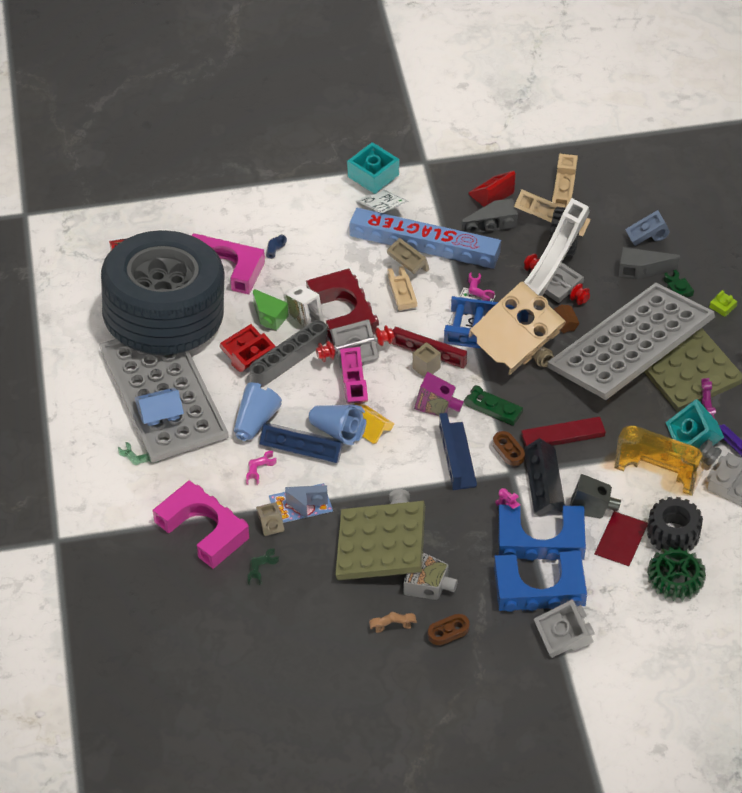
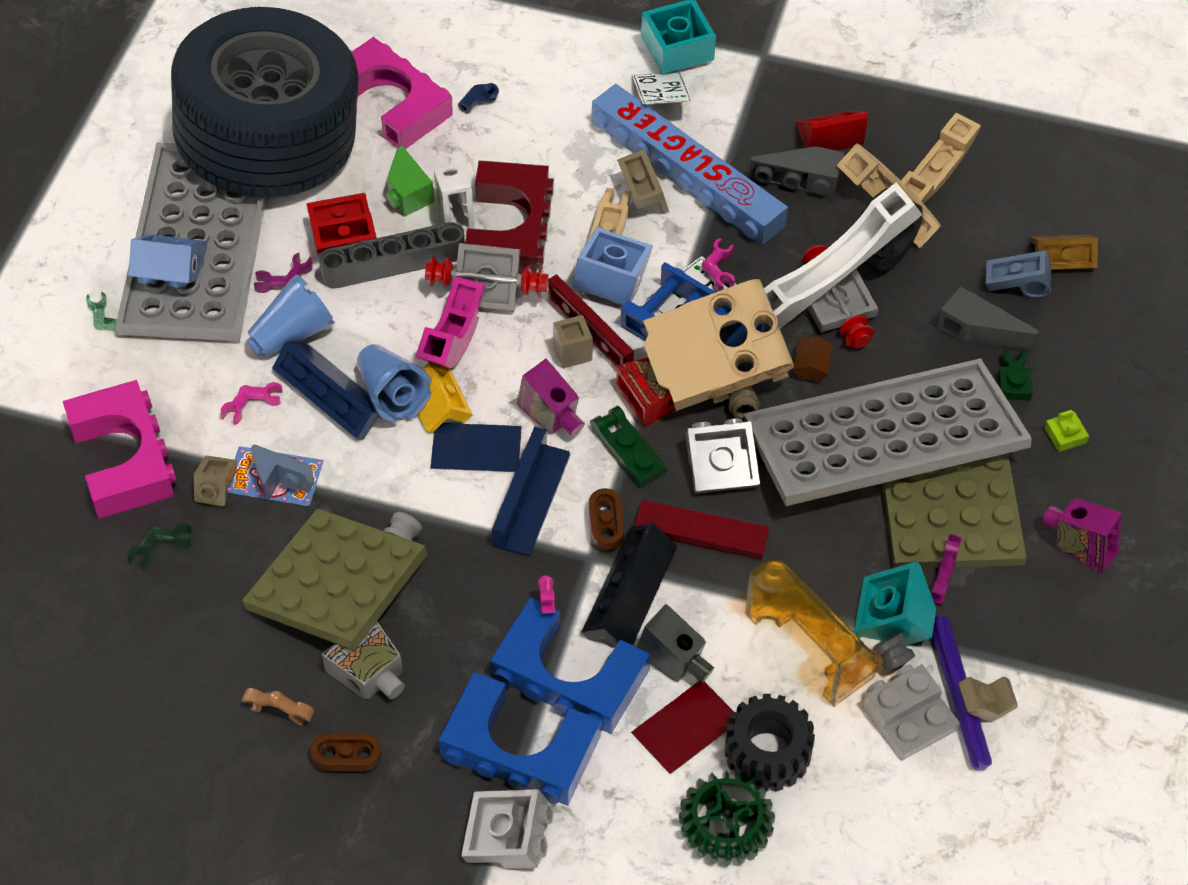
camera: 25 degrees right, 5 degrees up
none -> magenta arm [254,252,313,293]
none -> dark blue sticker [430,423,522,472]
none -> medium blue slope [572,227,653,305]
none -> red torso [616,357,675,428]
none -> plate [685,418,760,494]
none -> pearl gold panel [1030,235,1098,269]

